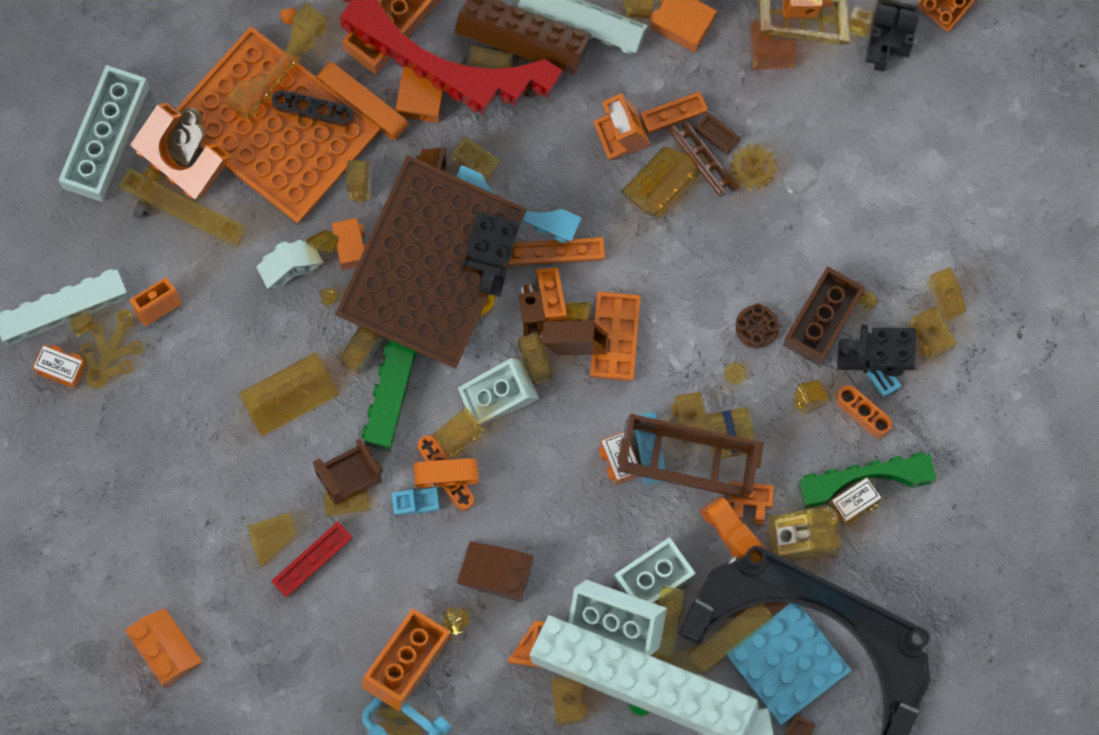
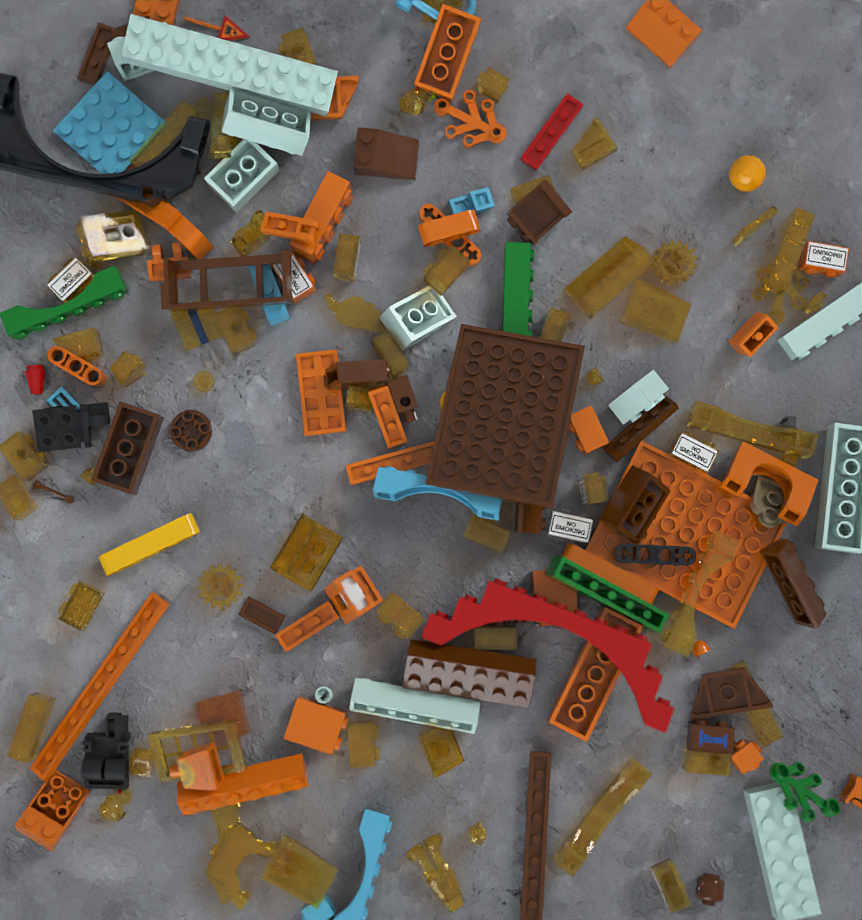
camera: 165 degrees right, 10 degrees up
clear yellow slope [306,230,339,252] -> none
black plate [463,211,520,297] -> none
reddish brown bar [668,121,739,197] -> none
none -> clear yellow brick [7,692,56,763]
none -> red cone [24,365,46,394]
none -> orange plate [30,592,170,781]
none -> reddish brown hinge [33,480,74,504]
none -> clear yellow slope [53,327,105,362]
none -> clear yellow brick [58,581,105,631]
none -> yellow beam [98,513,200,576]
none -> clear yellow brick [230,209,271,256]
none -> orange plate [260,211,321,244]
none -> orange brick [289,171,353,265]
none -> light aqua hinge [315,686,333,704]
none -> clear yellow animal [323,293,387,334]
none -> clear yellow brick [333,233,361,282]
none -> clear yellow brick [376,591,425,640]
none -> orange plant [434,90,507,148]
none -> clear yellow brick [477,67,510,103]
none -> green brick [545,555,669,634]
none -> brick [546,507,594,544]
none -> reddish brown slope [600,465,671,544]
none -> reddish brown plate [603,395,679,462]
none -> clear yellow slope [620,279,691,343]
none -> clear yellow gear [652,239,698,285]
none -> brick [668,431,719,474]
none -> light orange piece [729,155,766,192]
none -> clear yellow tile [732,206,779,247]
none -> reddish brown slope [759,538,827,629]
none -> clear yellow arch [762,207,815,295]

